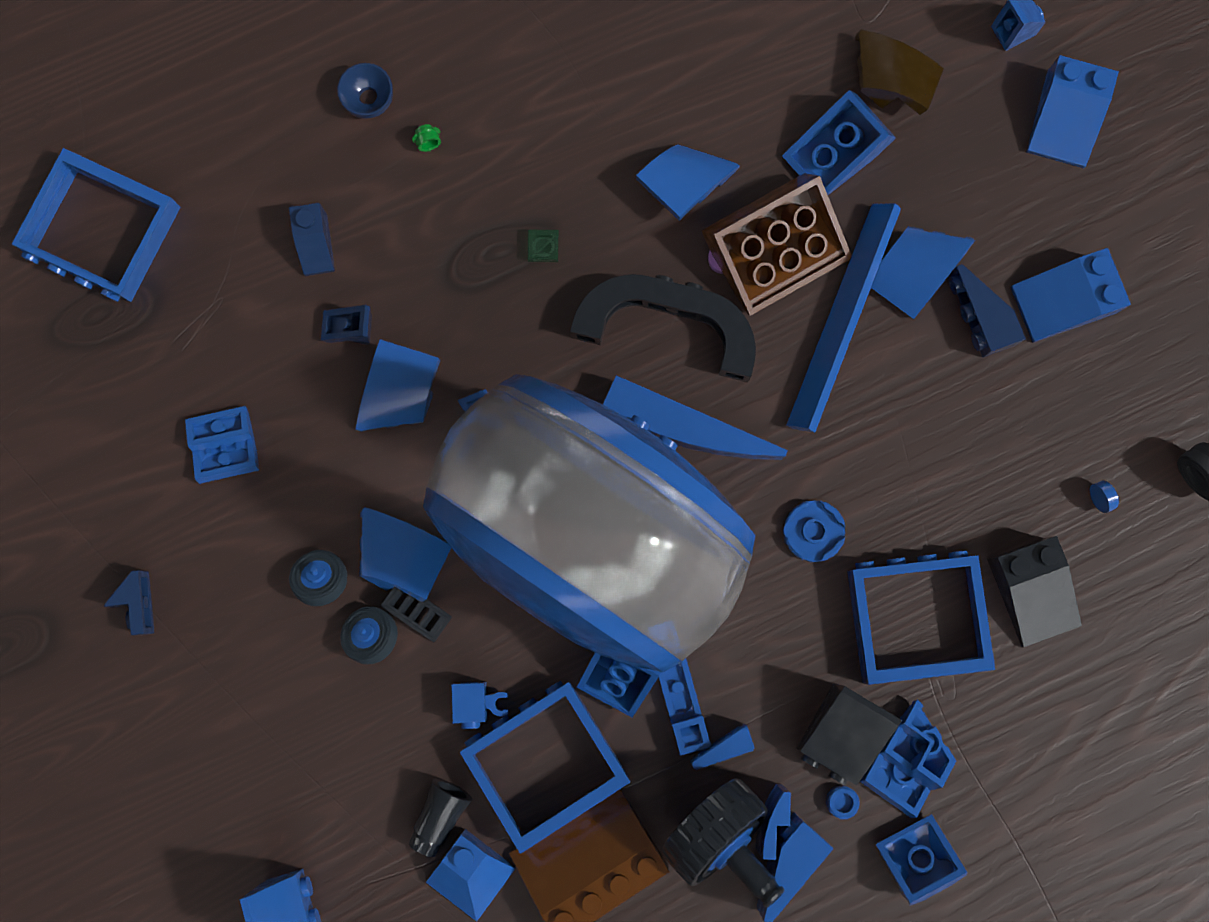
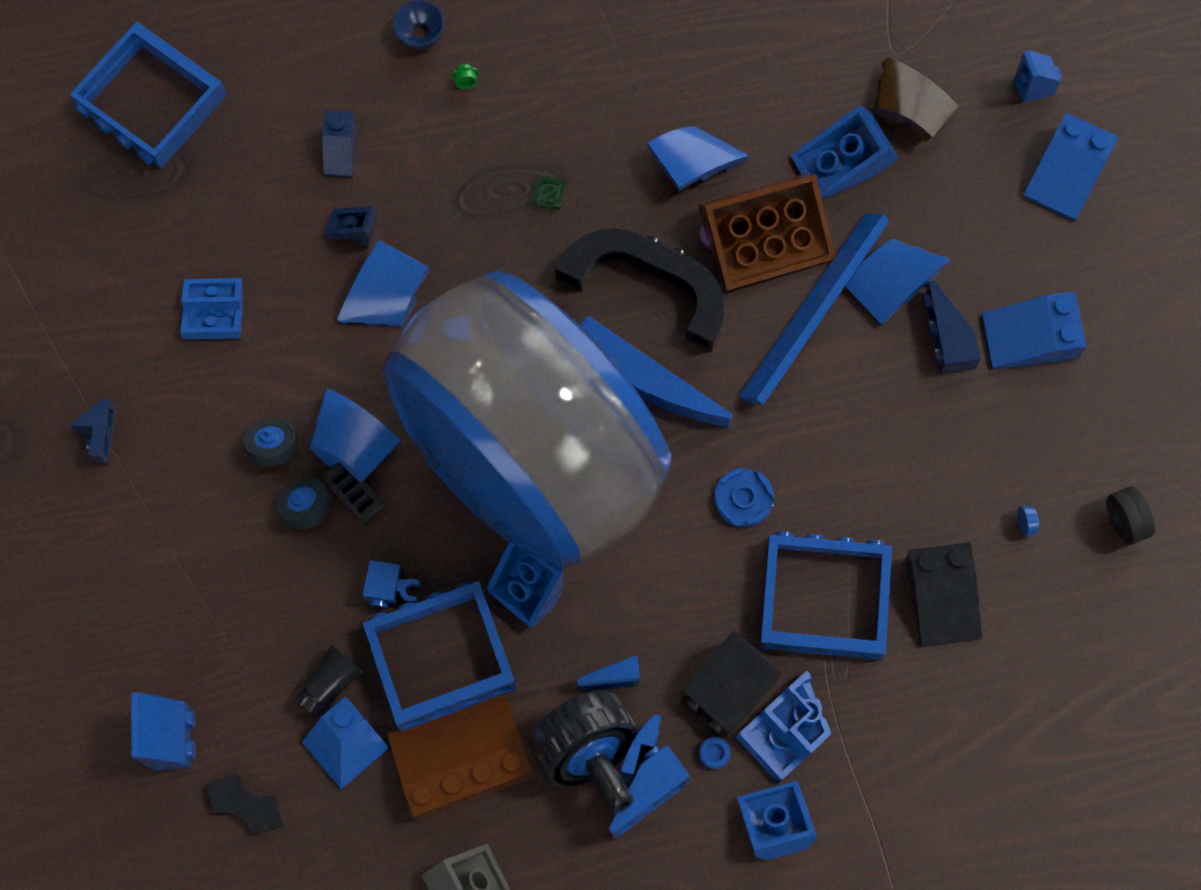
camera: 15 degrees right, 10 degrees down
blue slope [647,623,711,756] -> none

